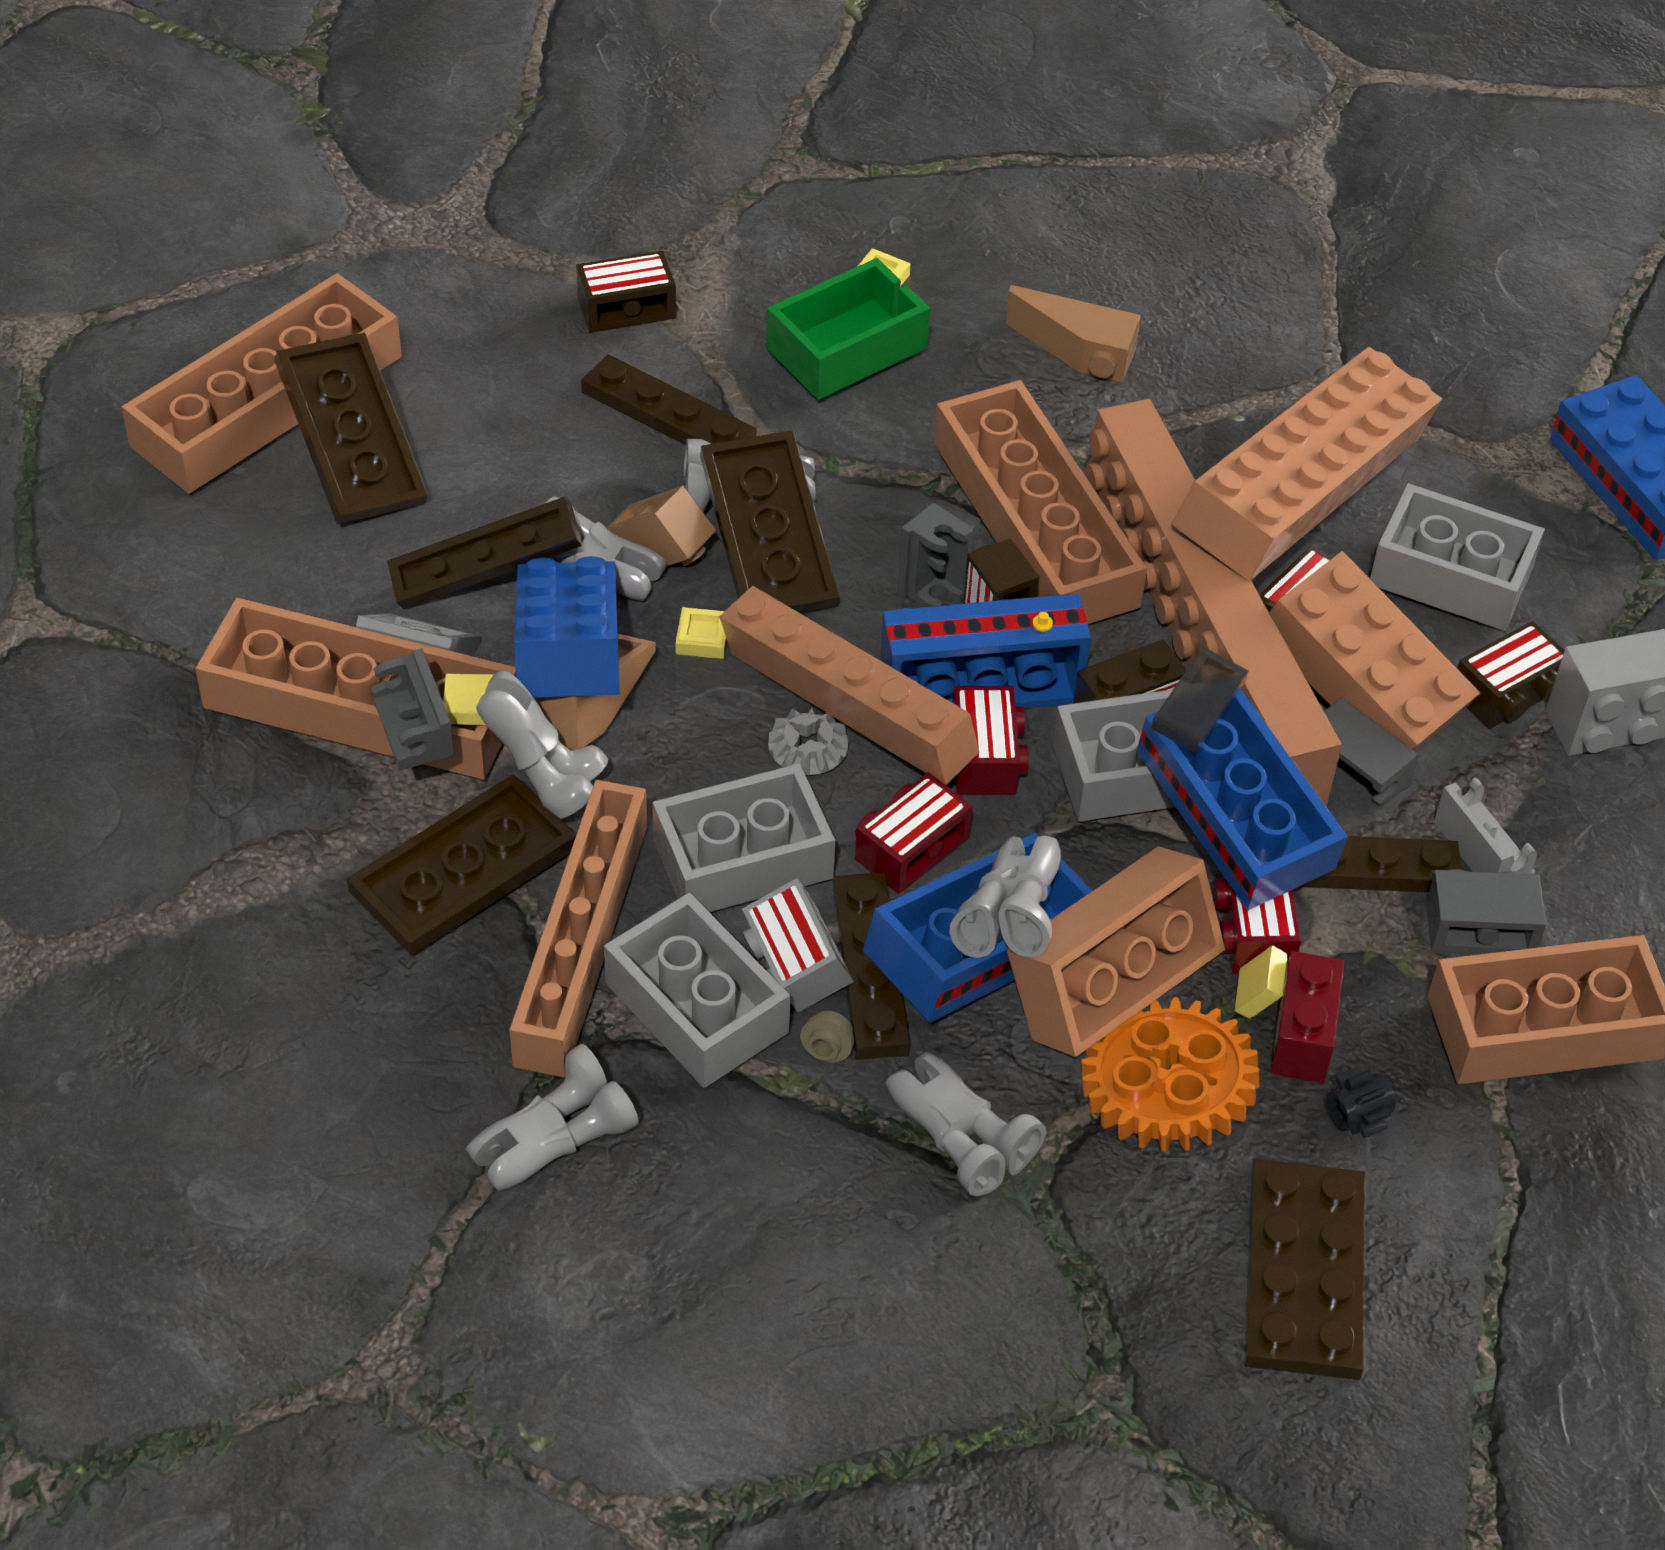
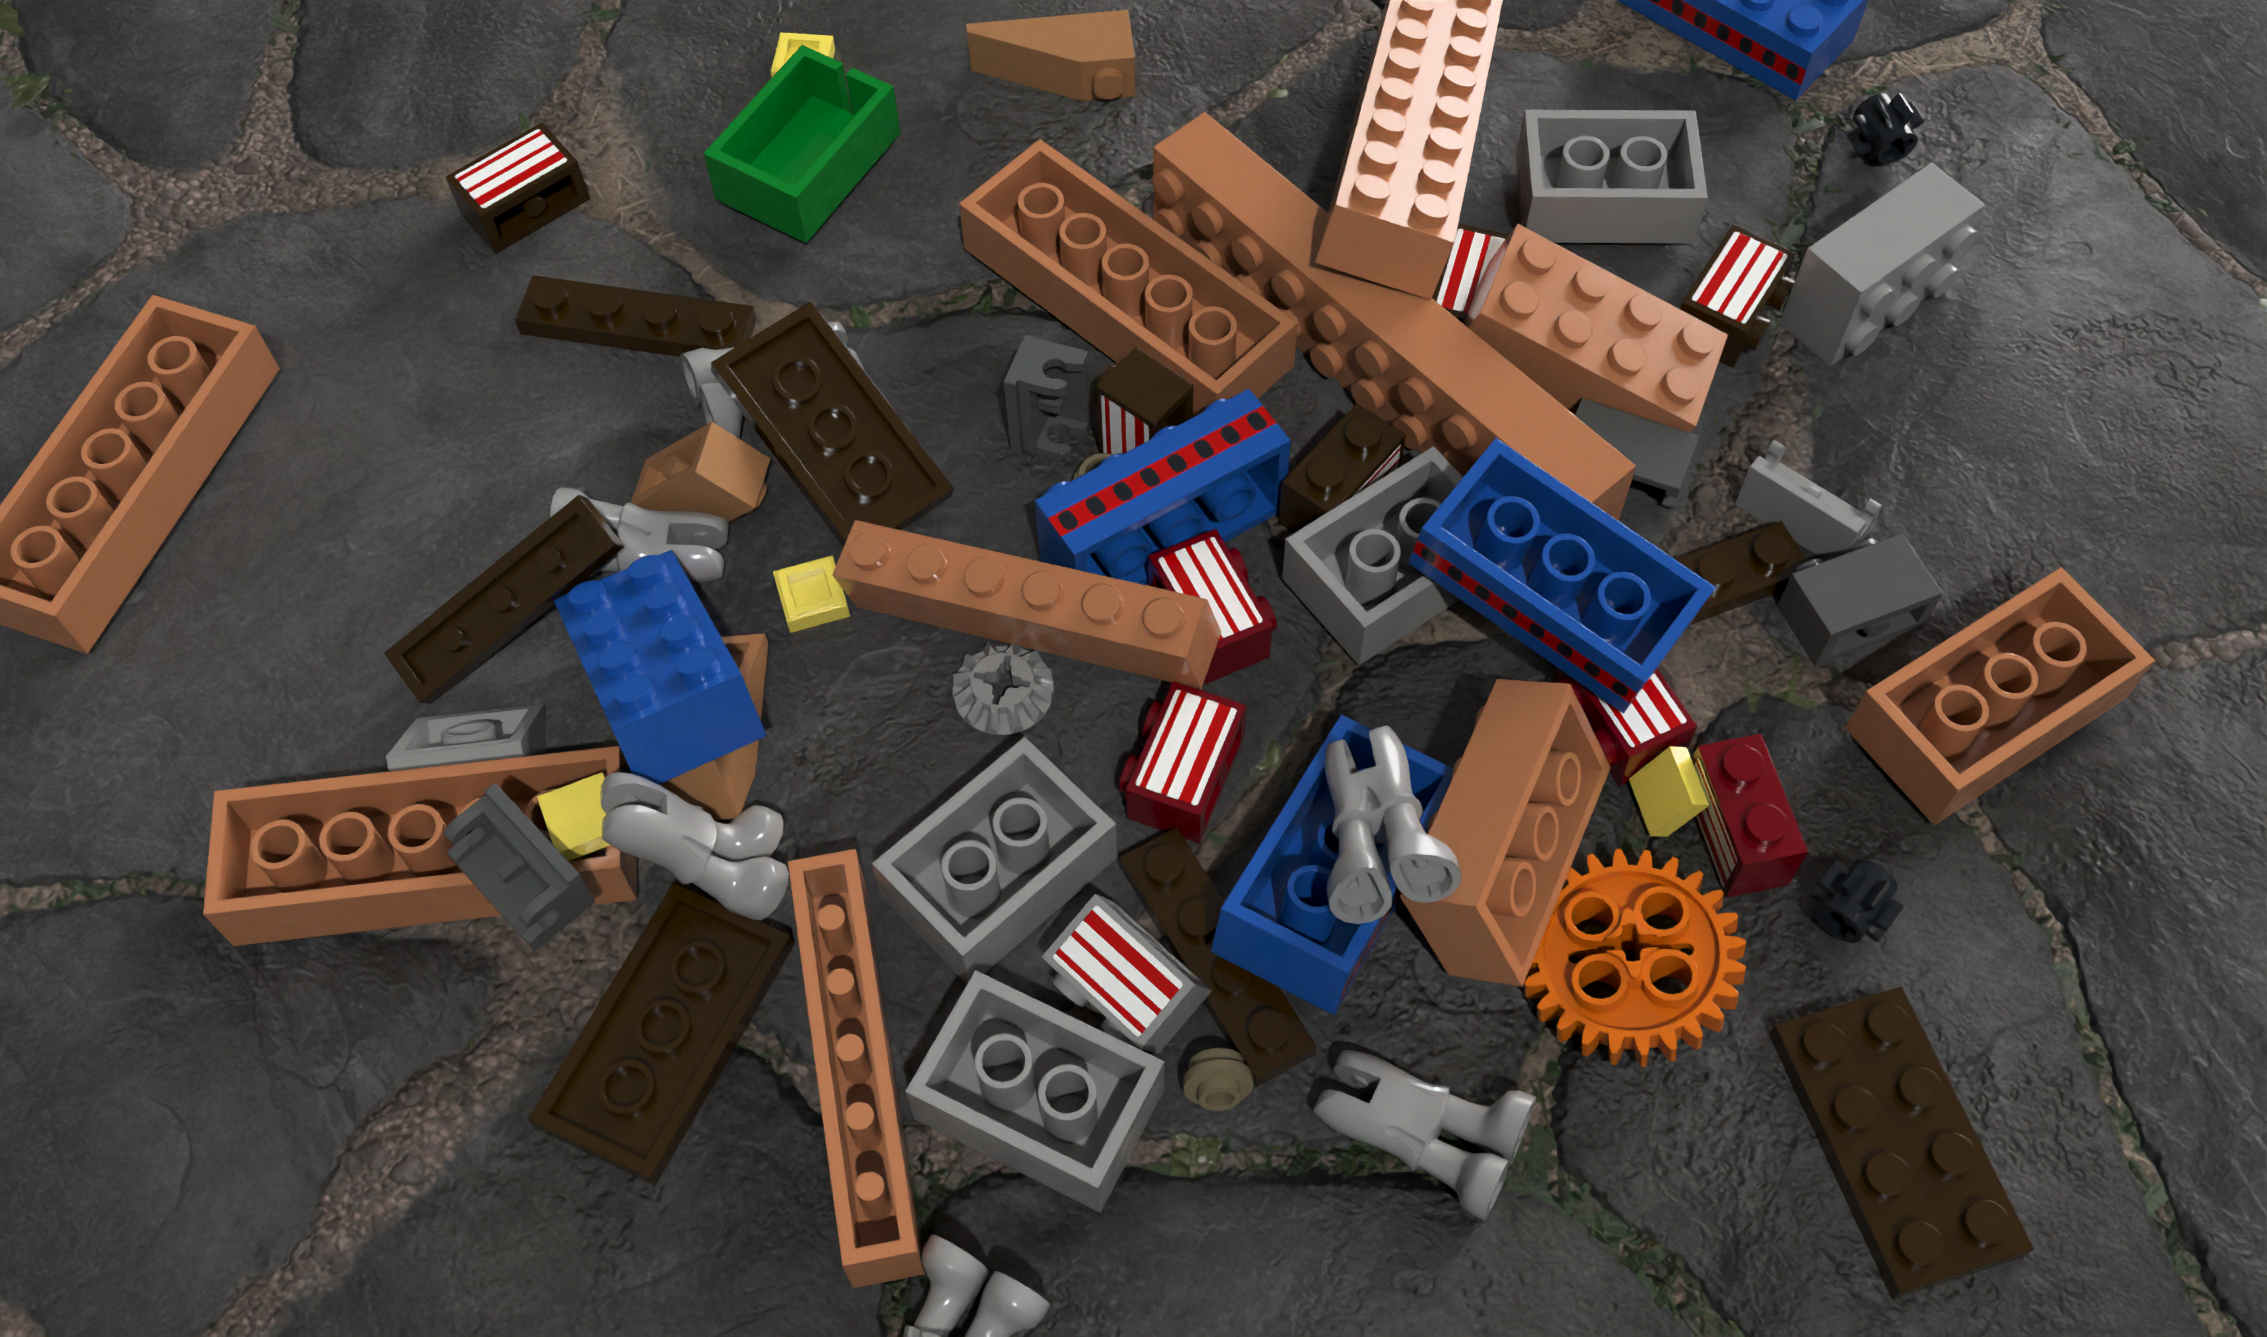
camera: 20 degrees left, 10 degrees up
dark brown plate [274,333,429,524] -> none
yellow piece [1032,612,1053,632] -> none
clear smoke tile [1151,647,1249,753] -> none

